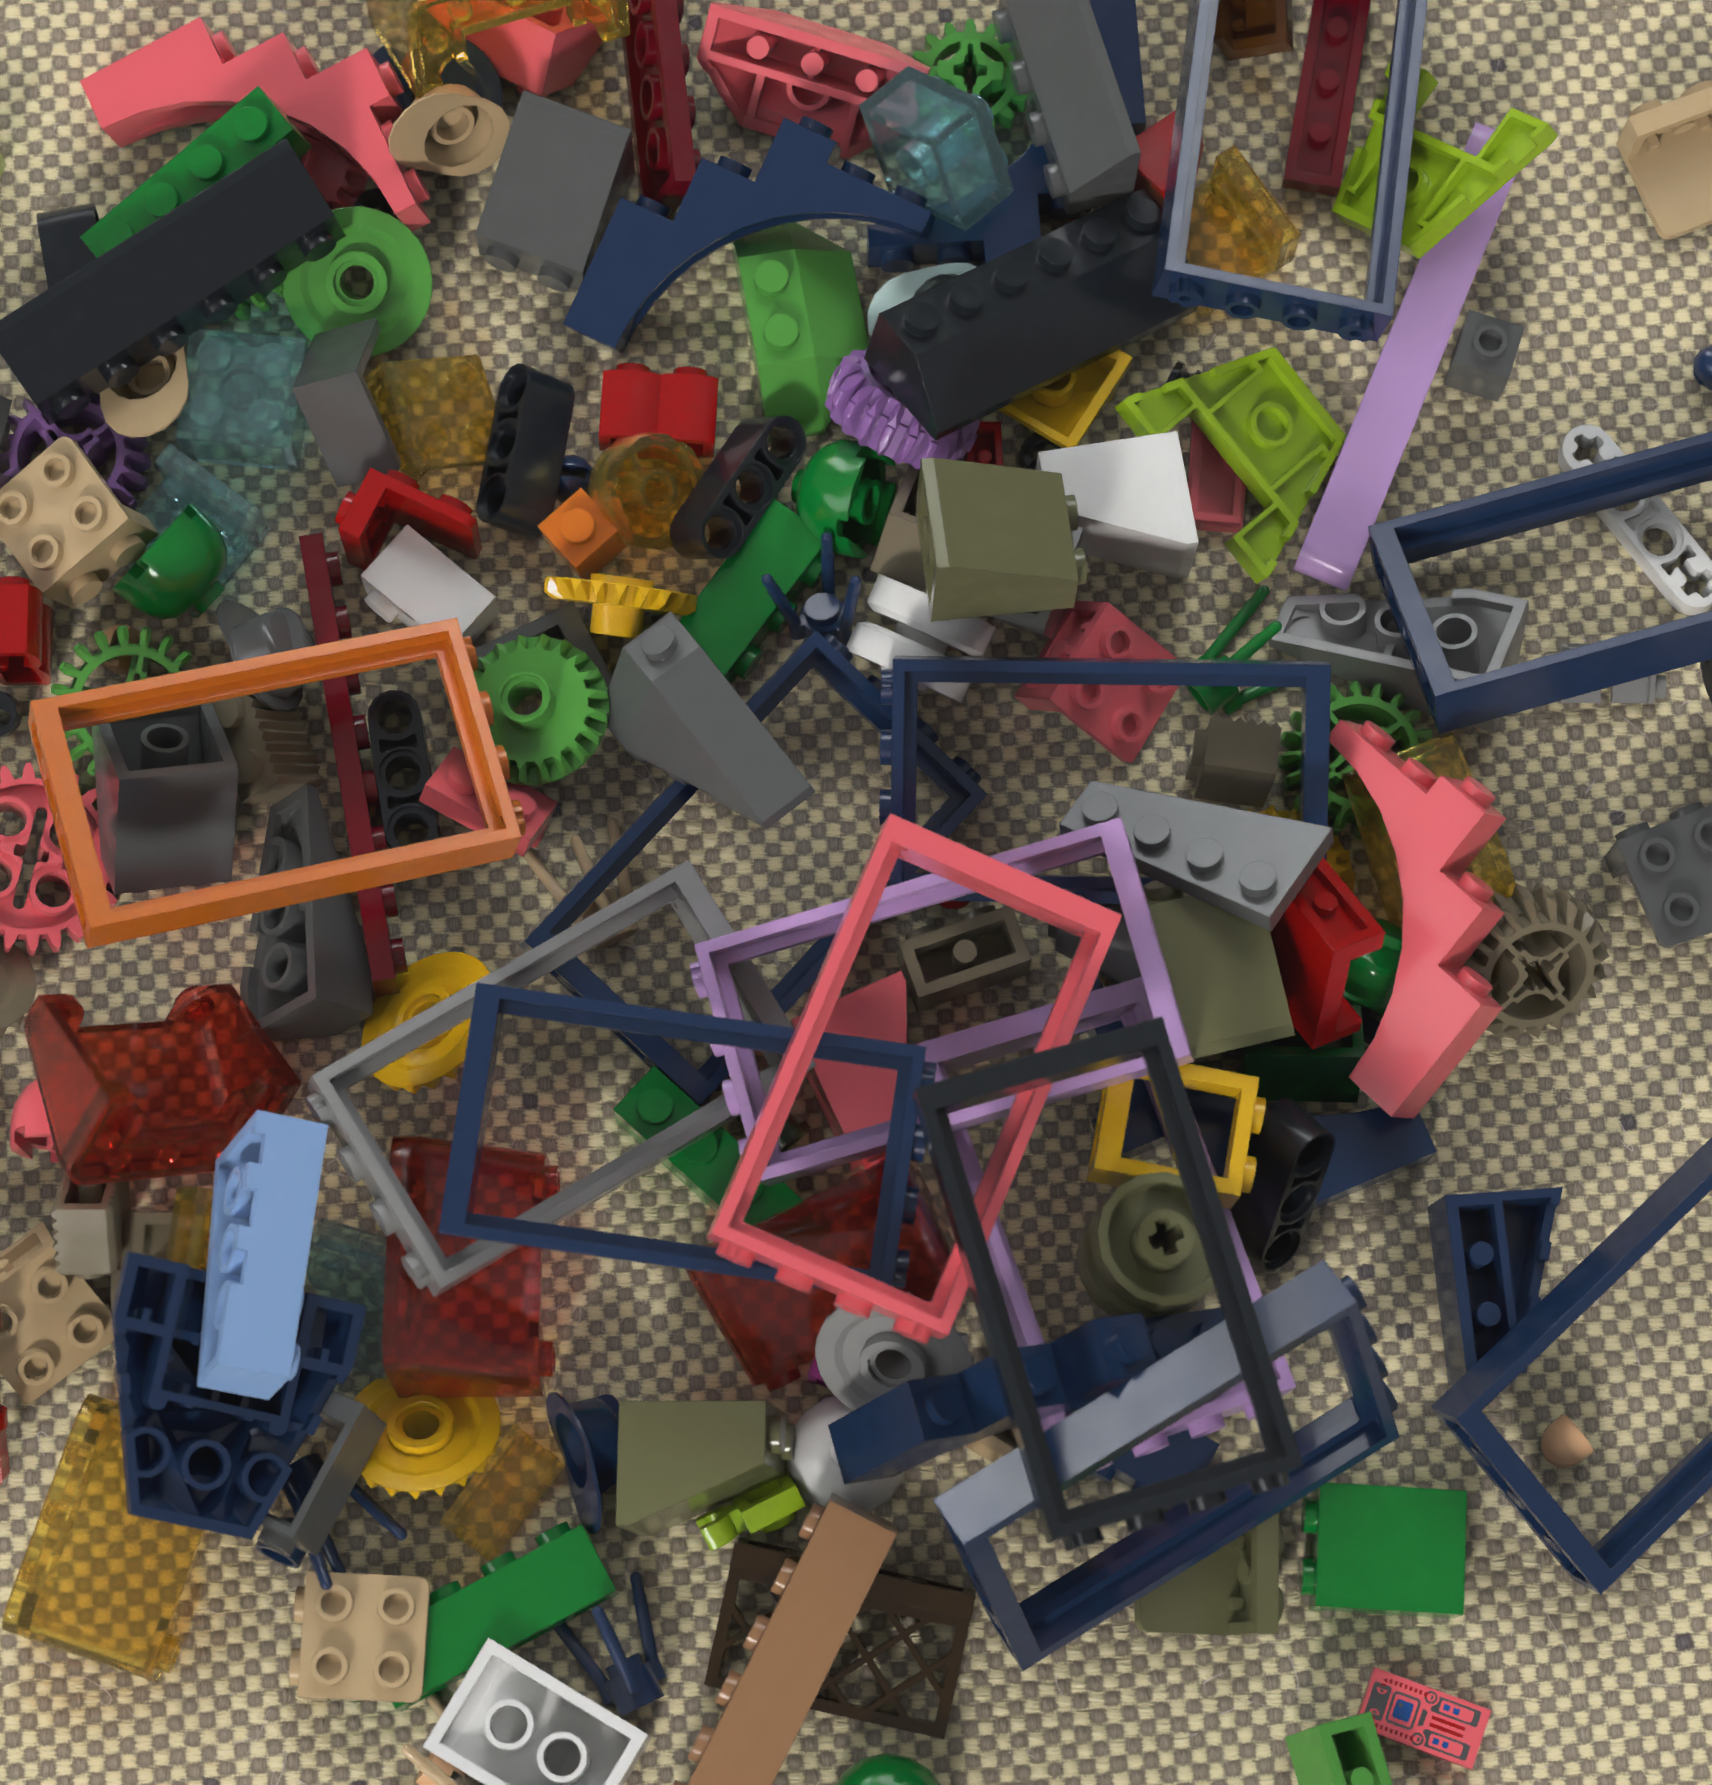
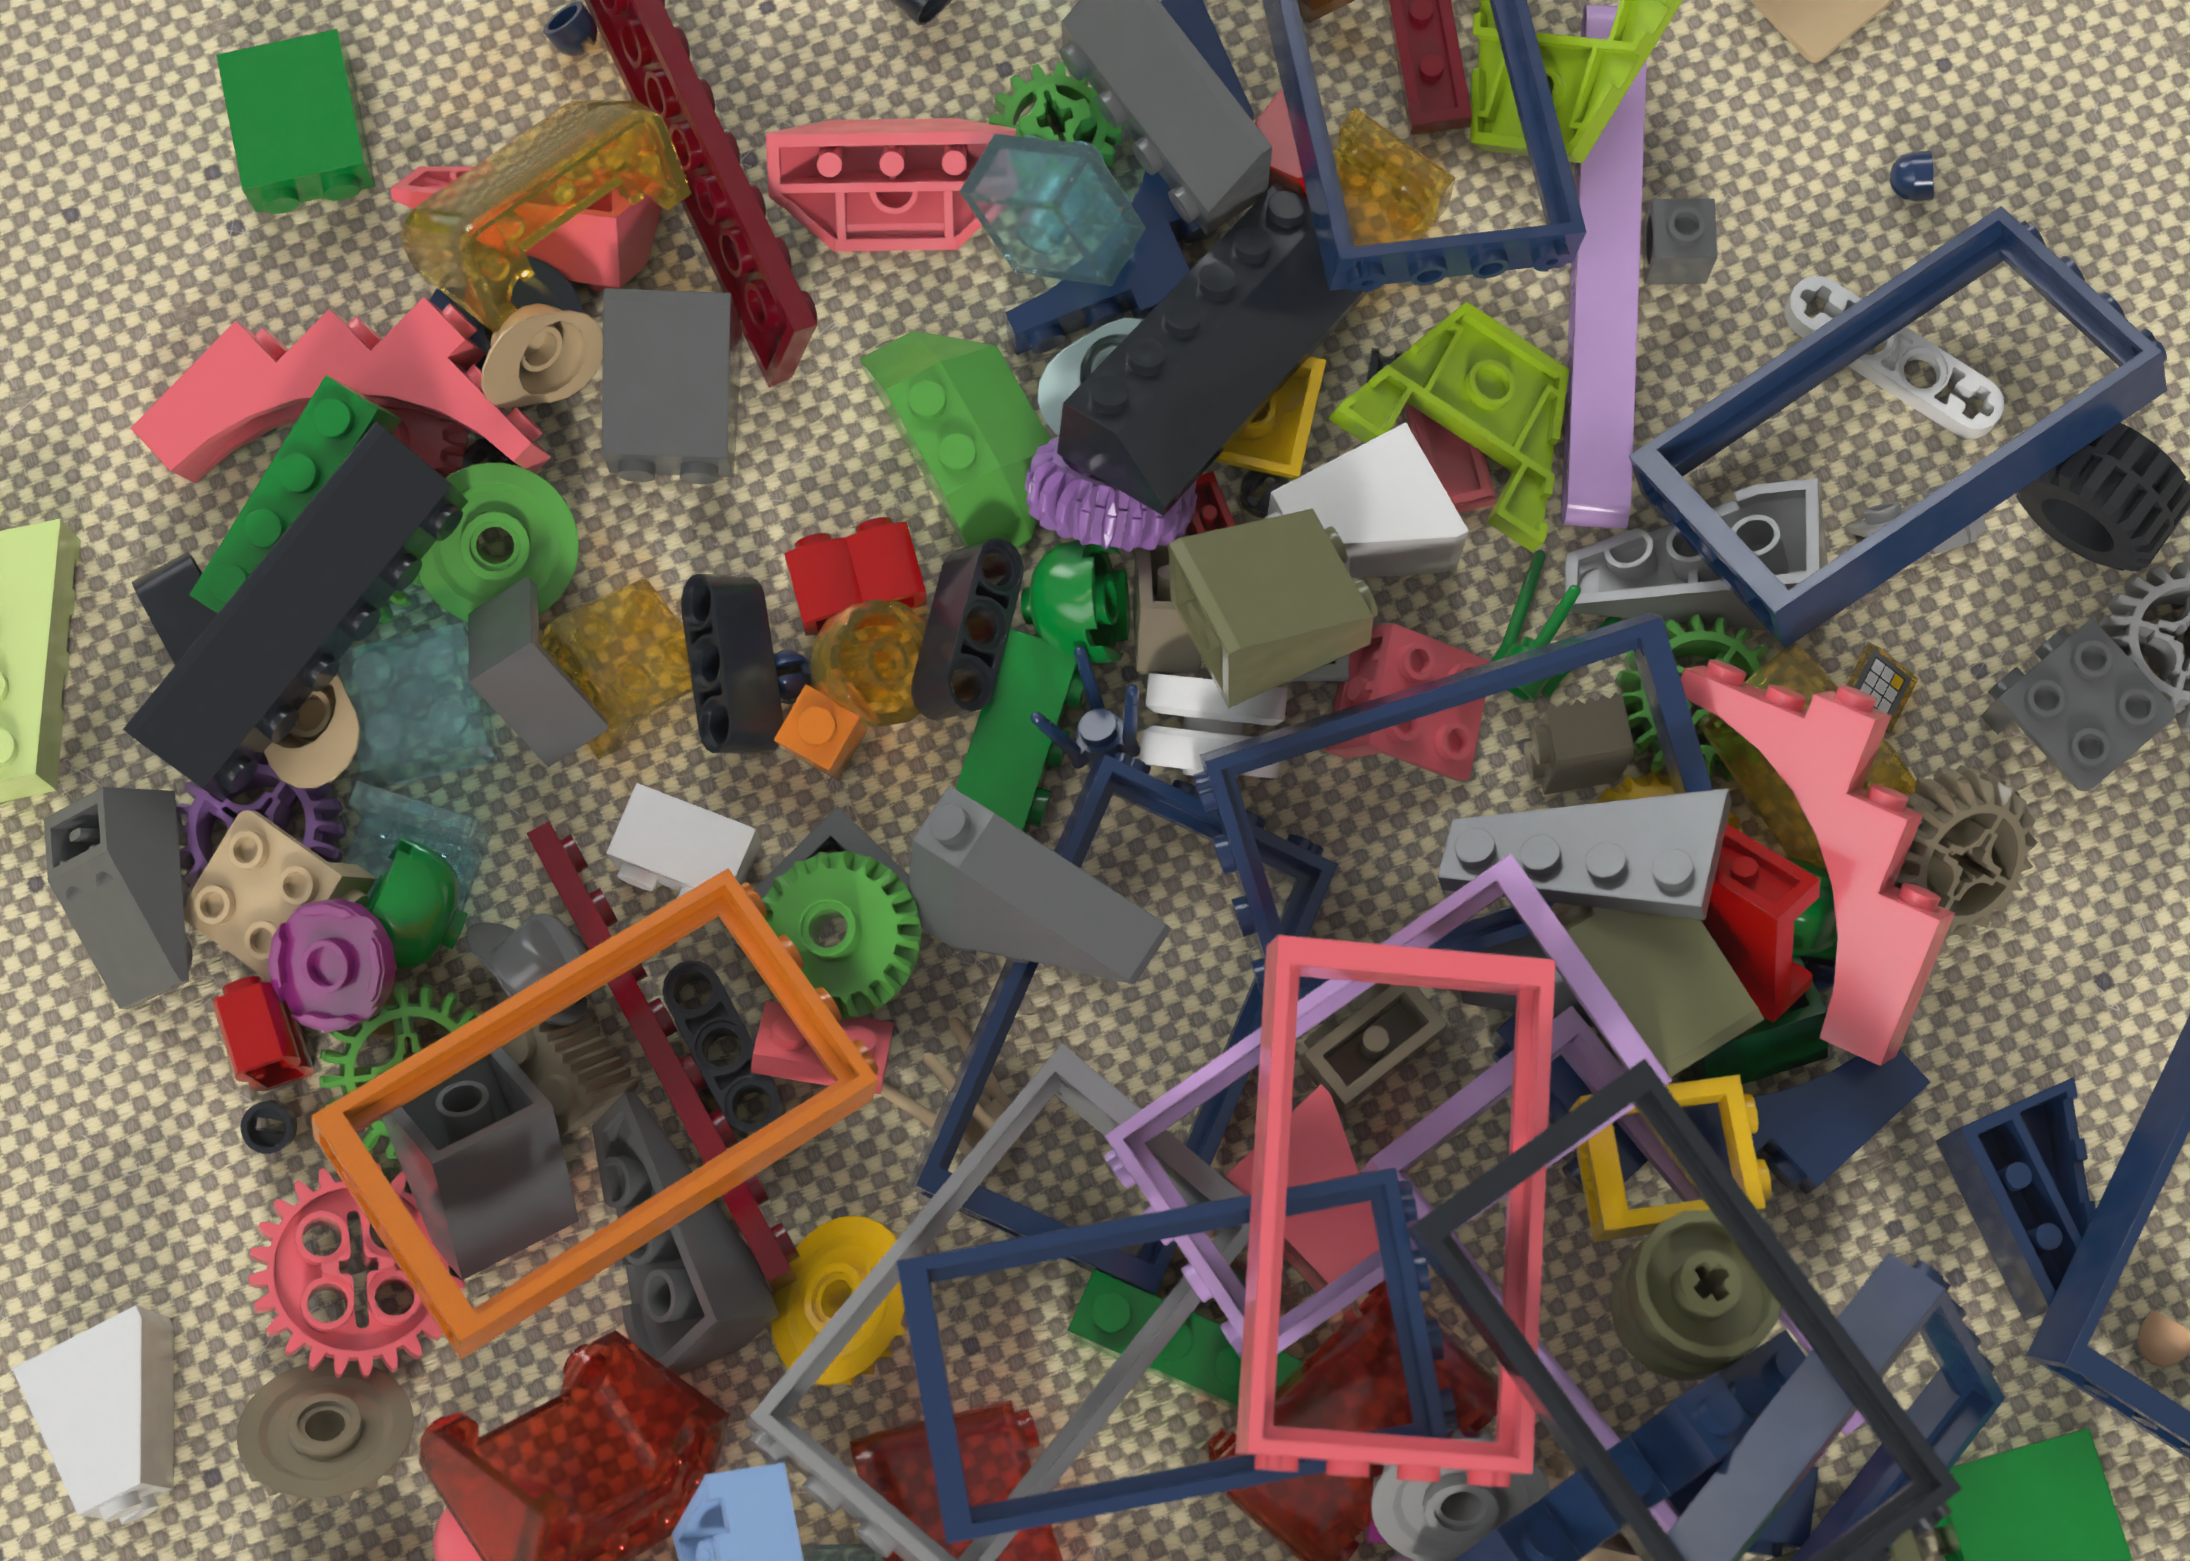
camera: 15 degrees left, 0 degrees up
red bracket [335,467,482,571] -> none
yellow gear [544,573,698,639] -> none
dark blue arch [563,116,936,353] -> none
black beam [1230,1098,1336,1272] -> none
none -> magenta tile [268,898,396,1032]
none -> slope [1843,642,1919,735]

